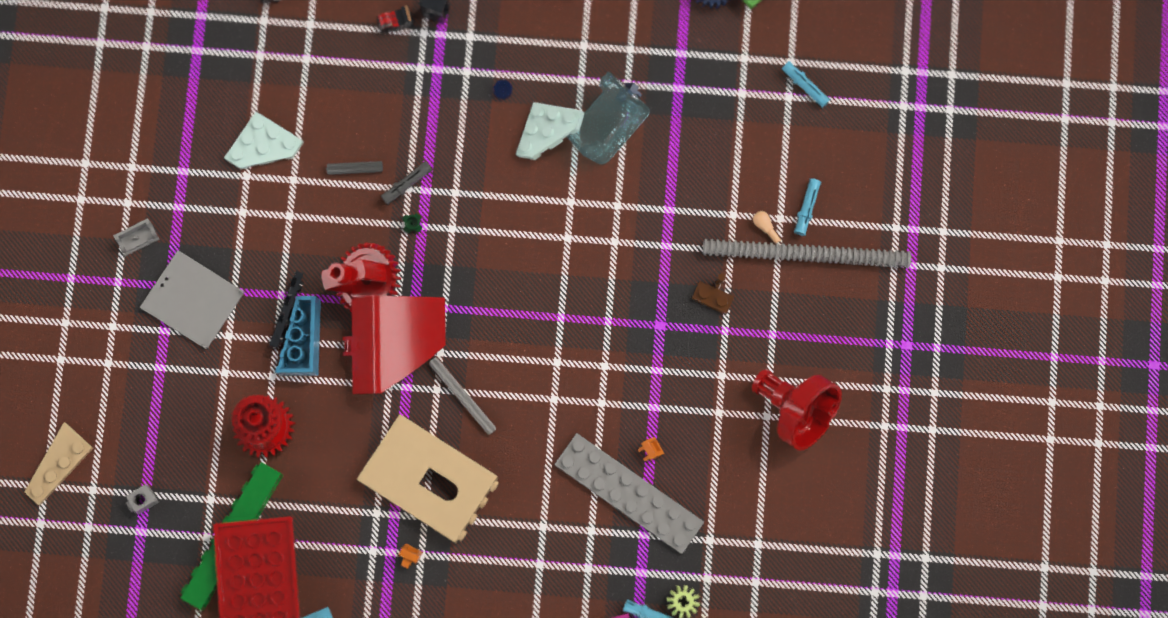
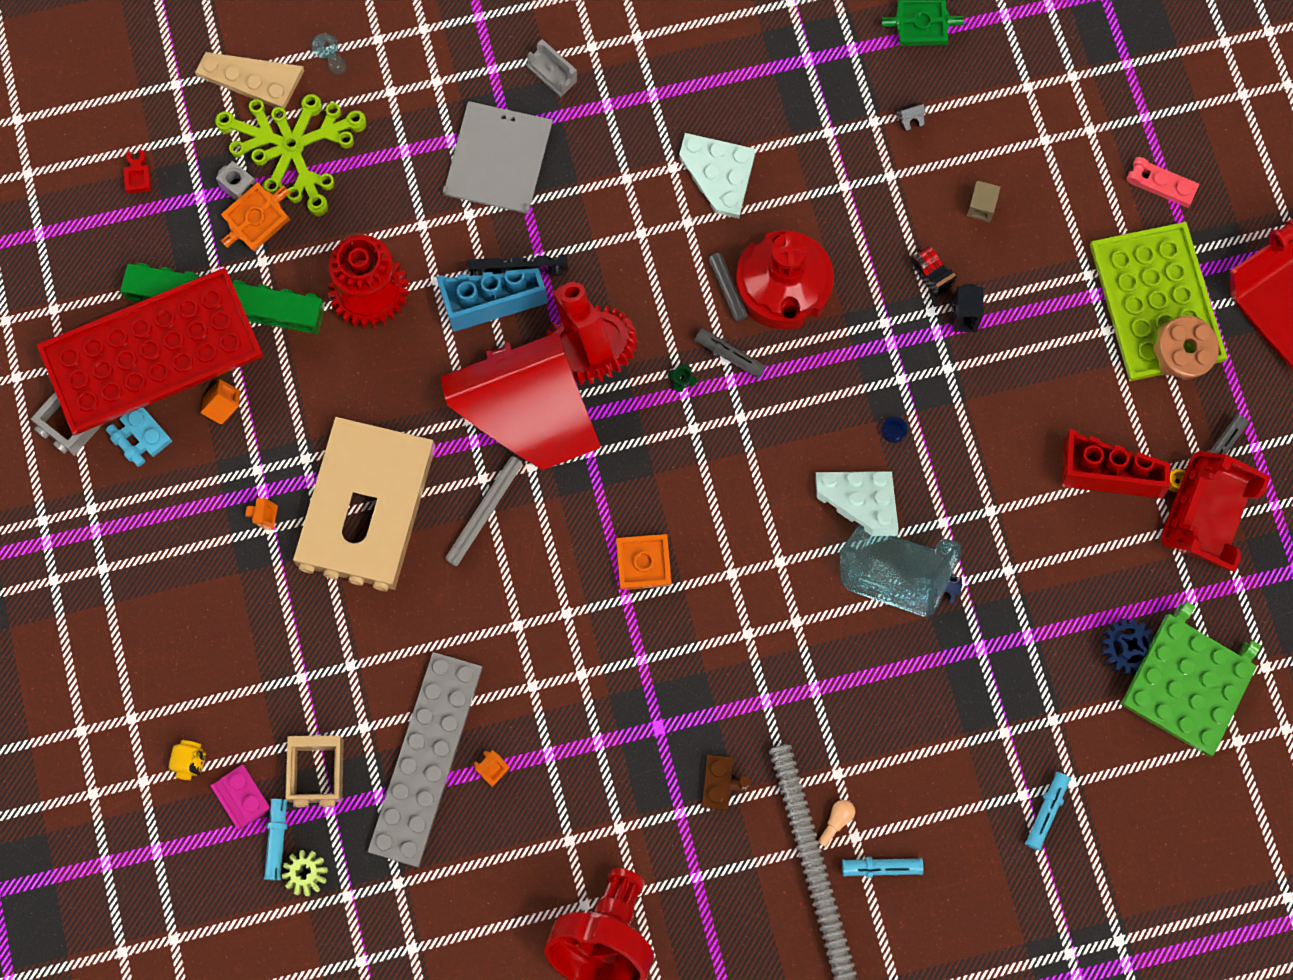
camera: 70 degrees right, 5 degrees down
none -> red plate [124,150,151,194]
none -> orange panel [200,379,241,424]
none -> lime plant [215,94,367,216]
none -> orange plate [221,182,291,251]
none -> tan window [286,736,344,808]
none -> clear light blue plate [312,33,347,75]
none -> orange plate [616,534,672,590]
none -> red piece [736,230,834,330]

